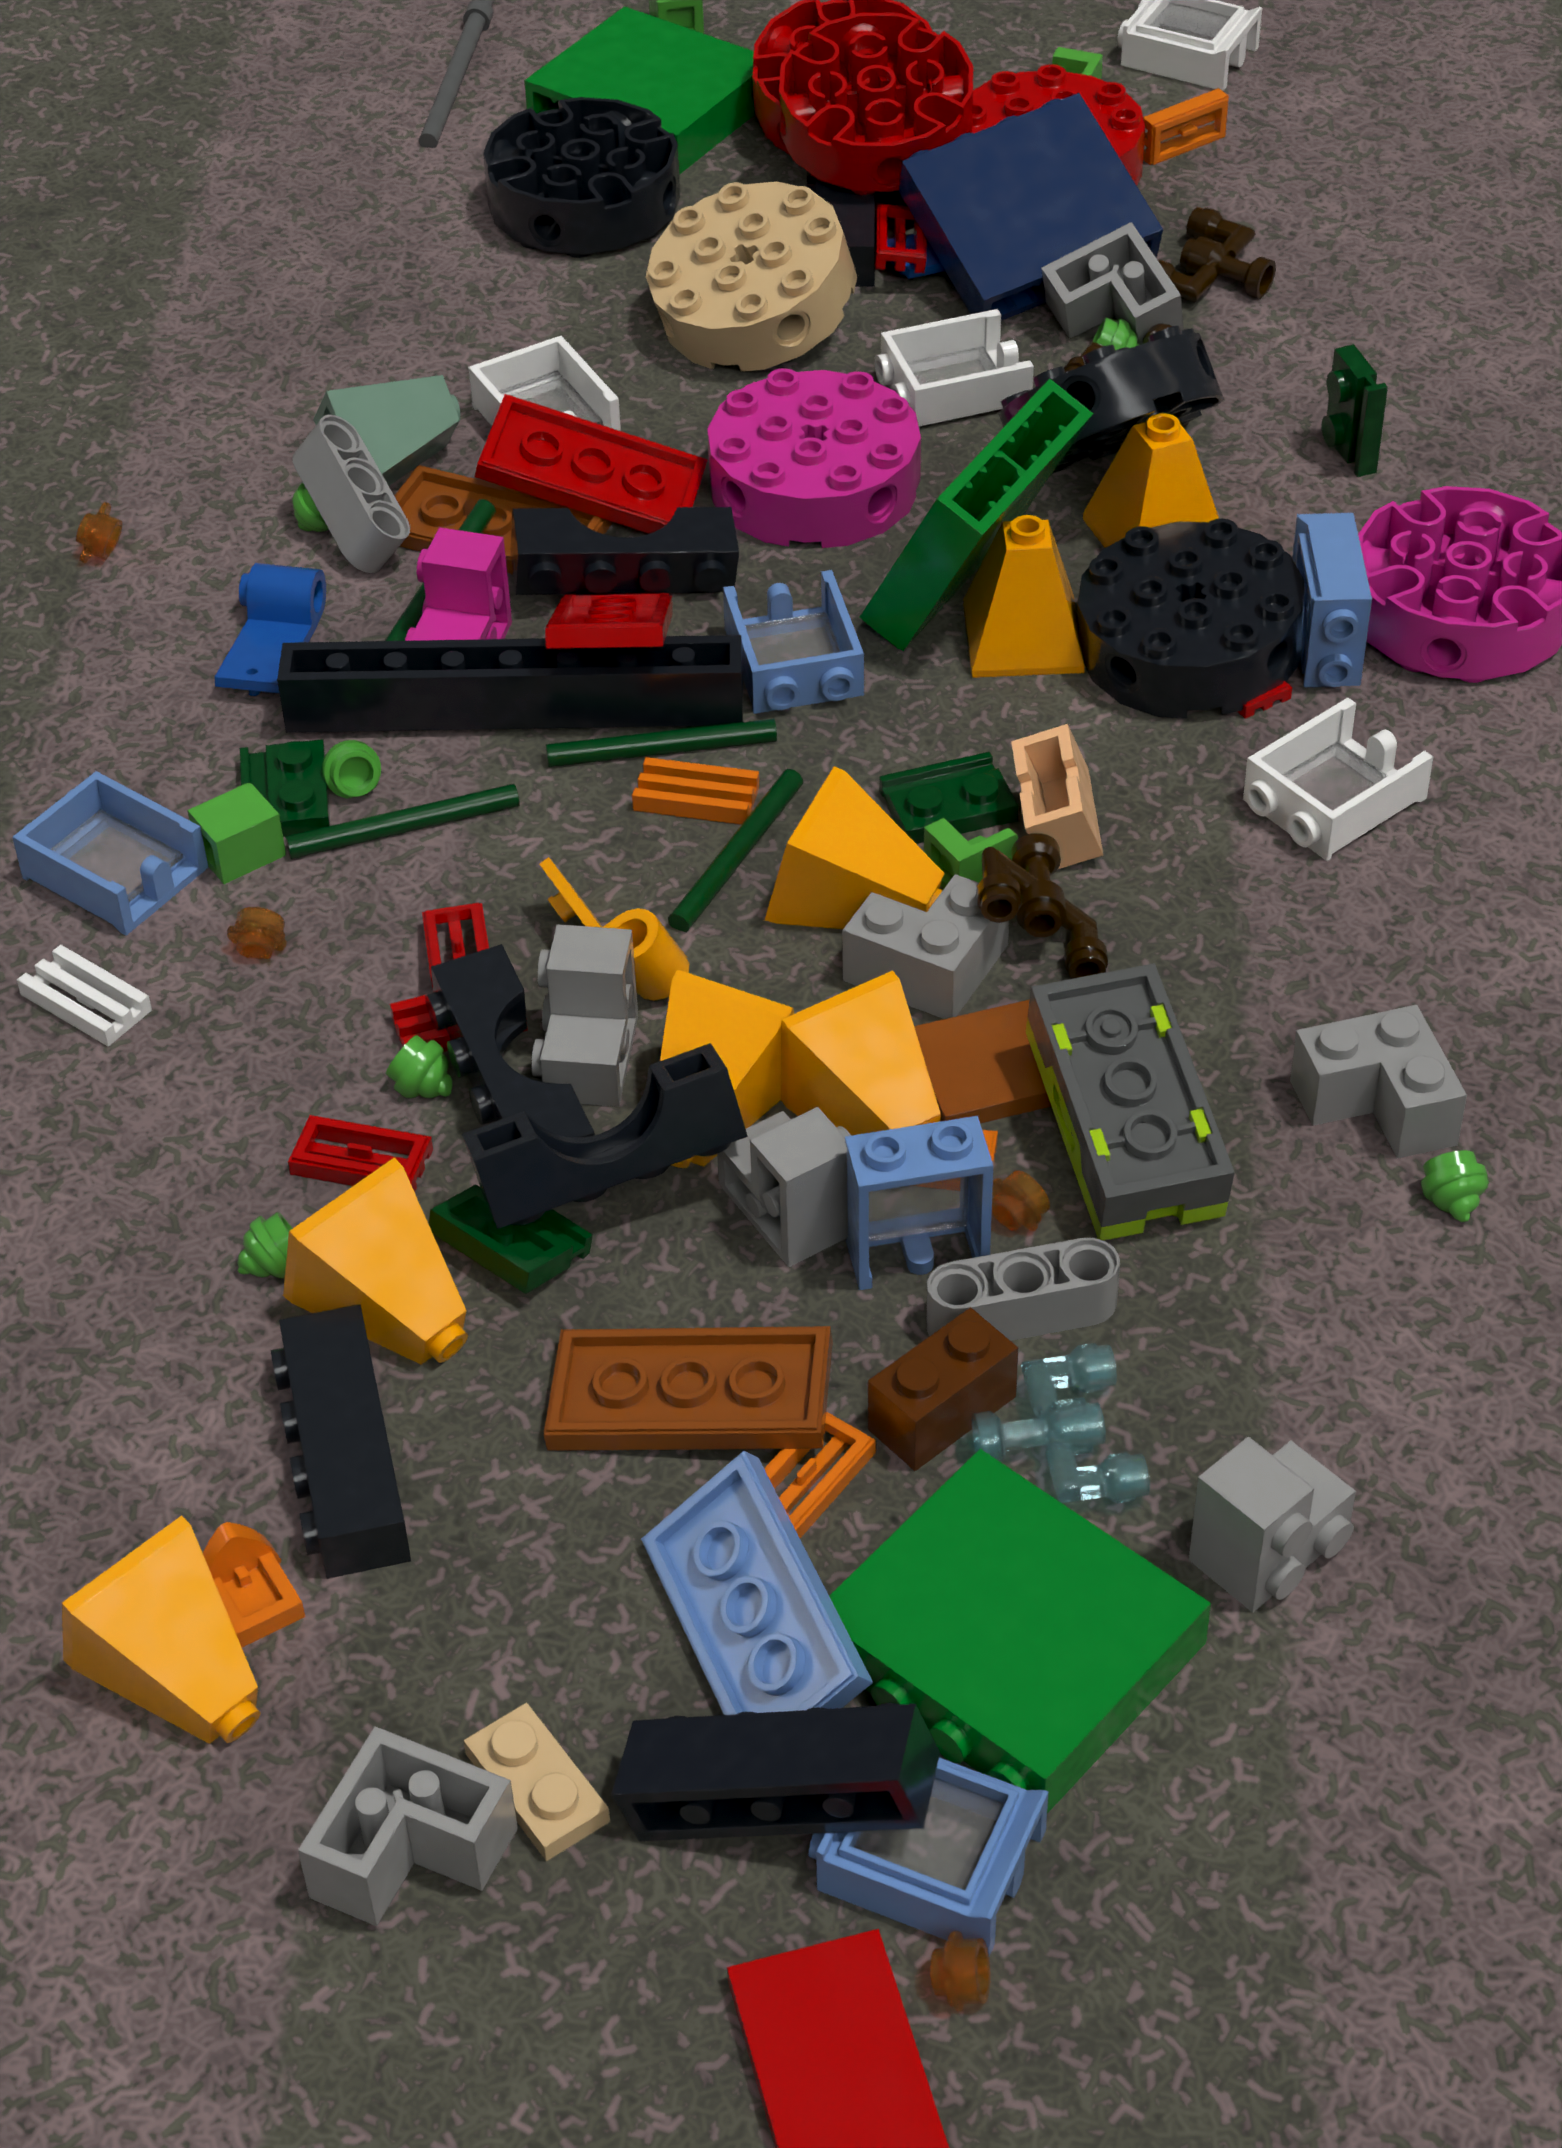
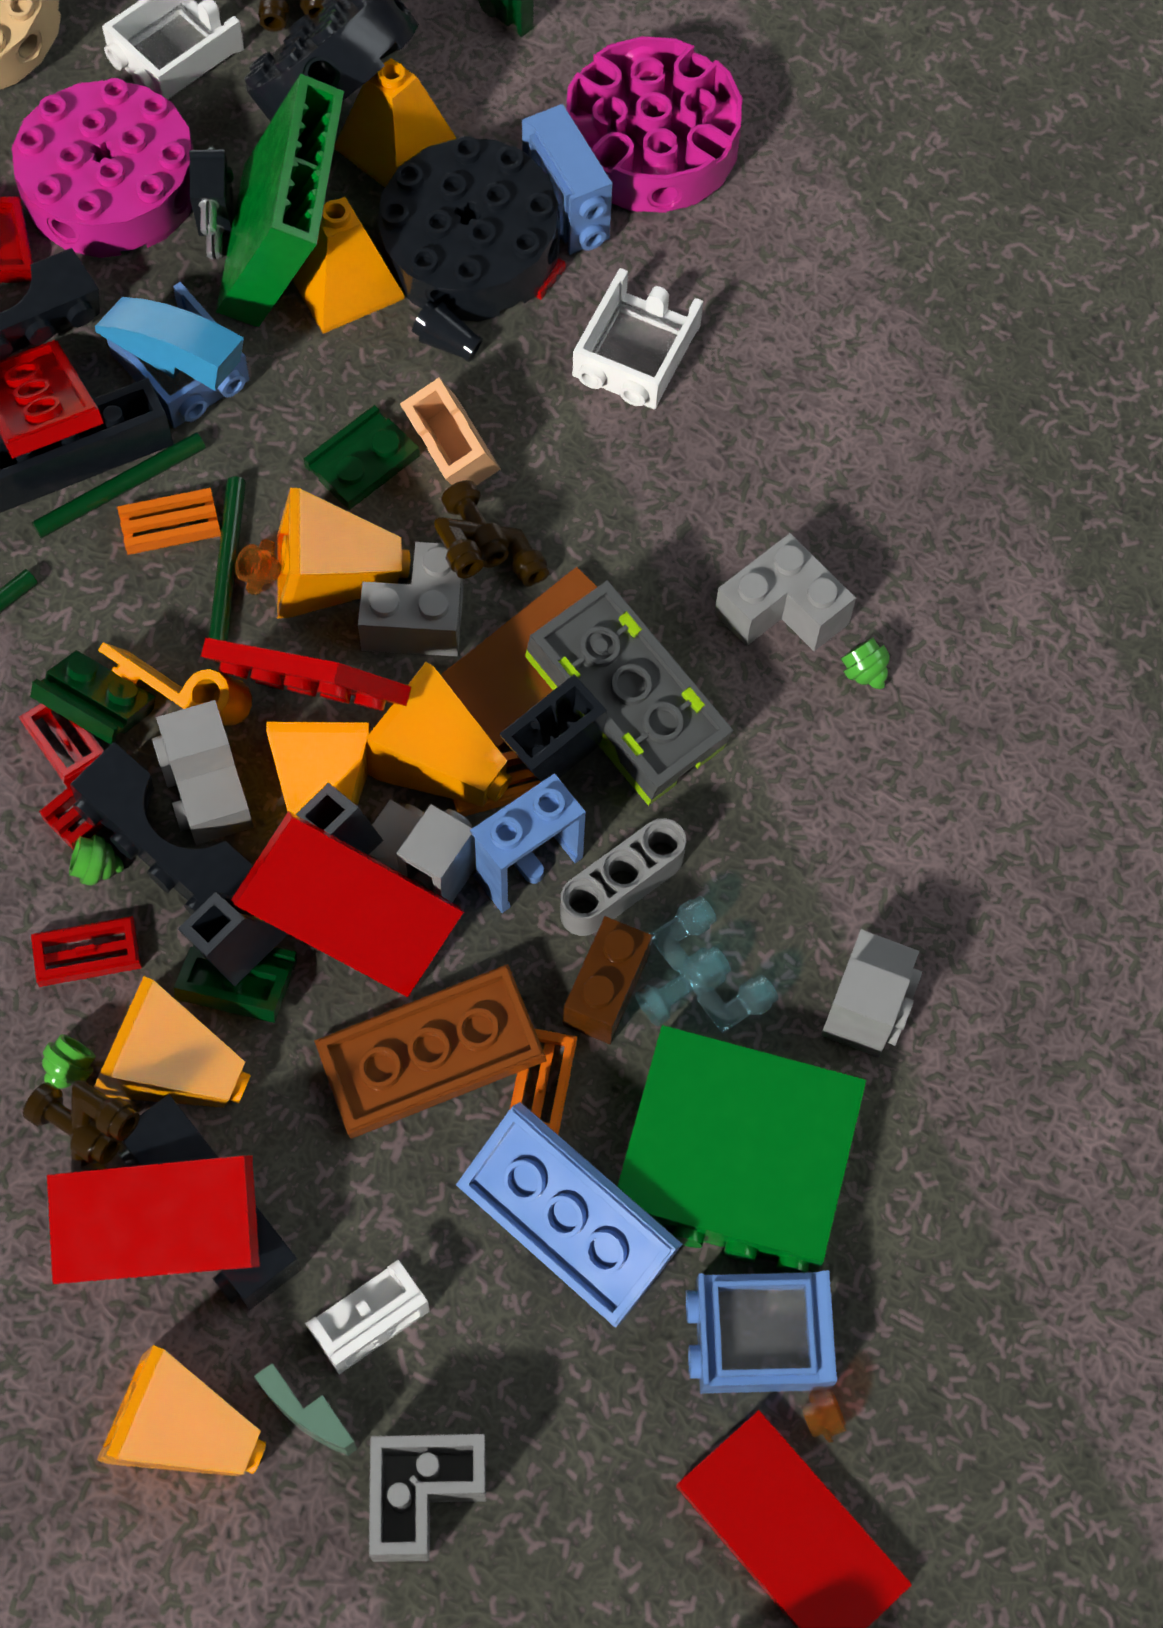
camera: 30 degrees left, 20 degrees up
orange tile [203,1522,306,1648] -> none
tan plate [464,1703,610,1861] -> none
black brick [611,1703,940,1841] -> none
bright green panel [924,818,1018,889] -> none
clear orange plate [992,1170,1050,1231] -> none
none -> dark brown piece [23,1080,140,1172]
none -> dark green plate [30,650,156,744]
none -> red tile [47,1155,260,1284]
none -> dark azure slope [95,297,244,391]
none -> black piece [189,147,234,260]
none -> red plate [200,637,412,711]
none -> red tile [232,811,464,998]
none -> clear orange plate [235,539,281,595]
none -> sand green slope [254,1363,357,1456]
none -> white hinge [305,1260,430,1375]
none -> black cone [412,300,483,362]
none -> black torso [499,674,607,782]

